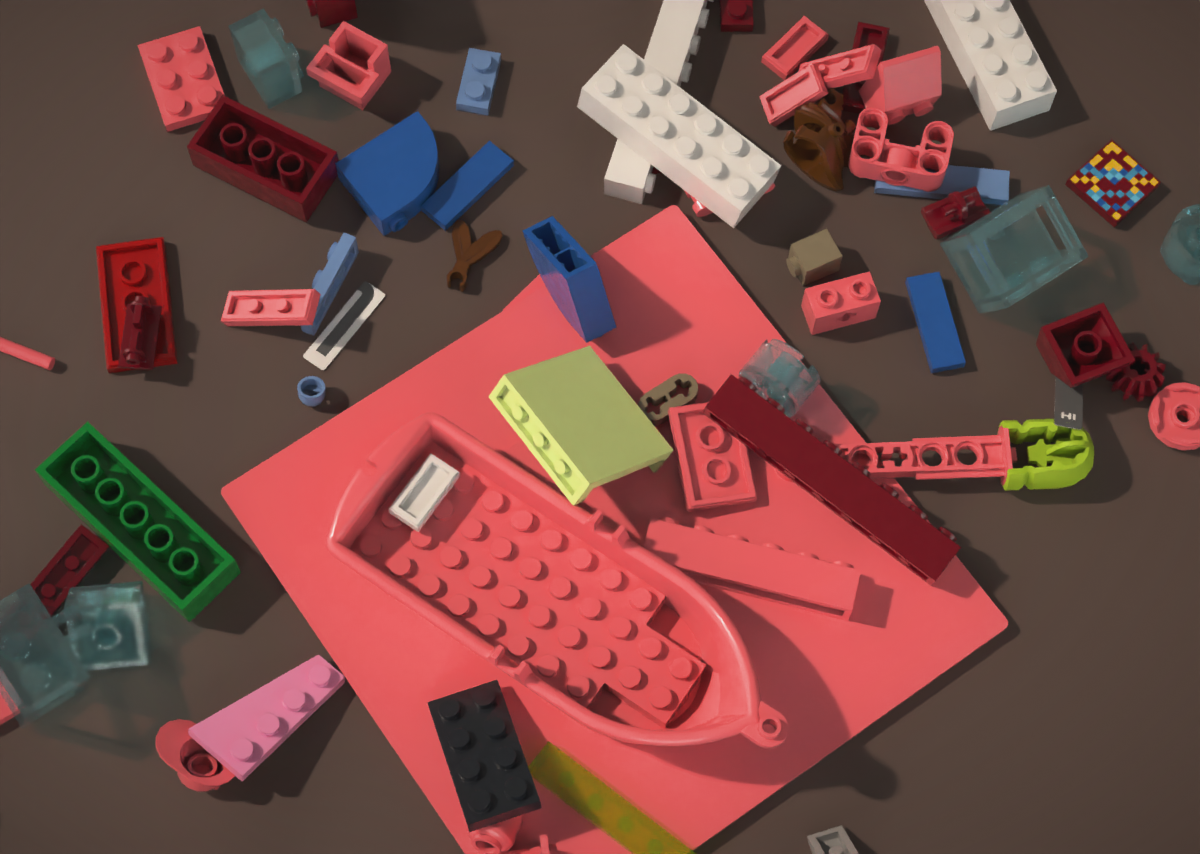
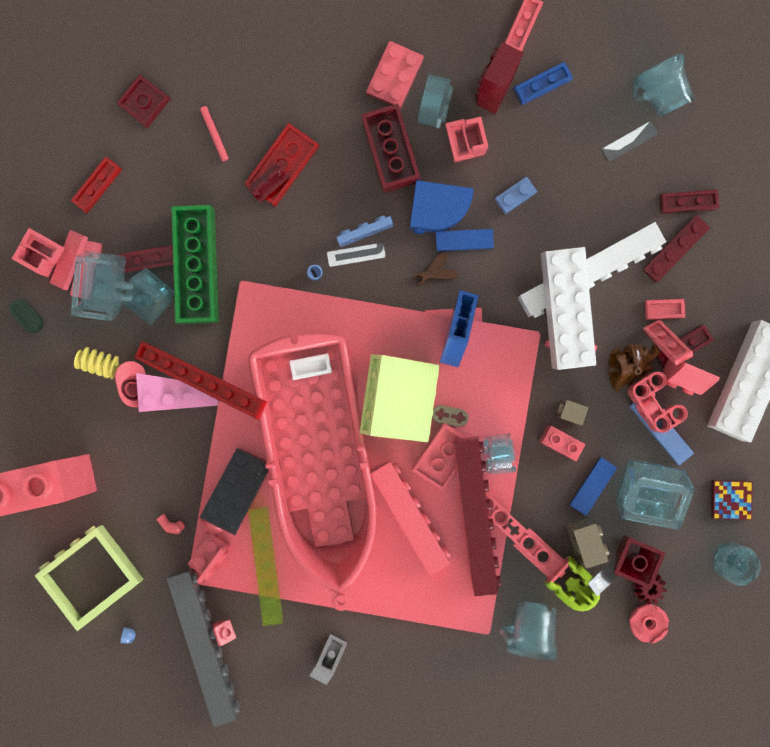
camera: 50 degrees right, 20 degrees up
coral tile [221,289,321,327] -> none
coral tile [759,63,828,127] -> none
dark red hips [921,186,991,240] -> none
none -> light yellow piece [74,347,119,379]
none -> red tile [134,341,267,420]
none -> clear light blue piece [500,602,557,660]
none -> dark tan brick [566,518,609,569]

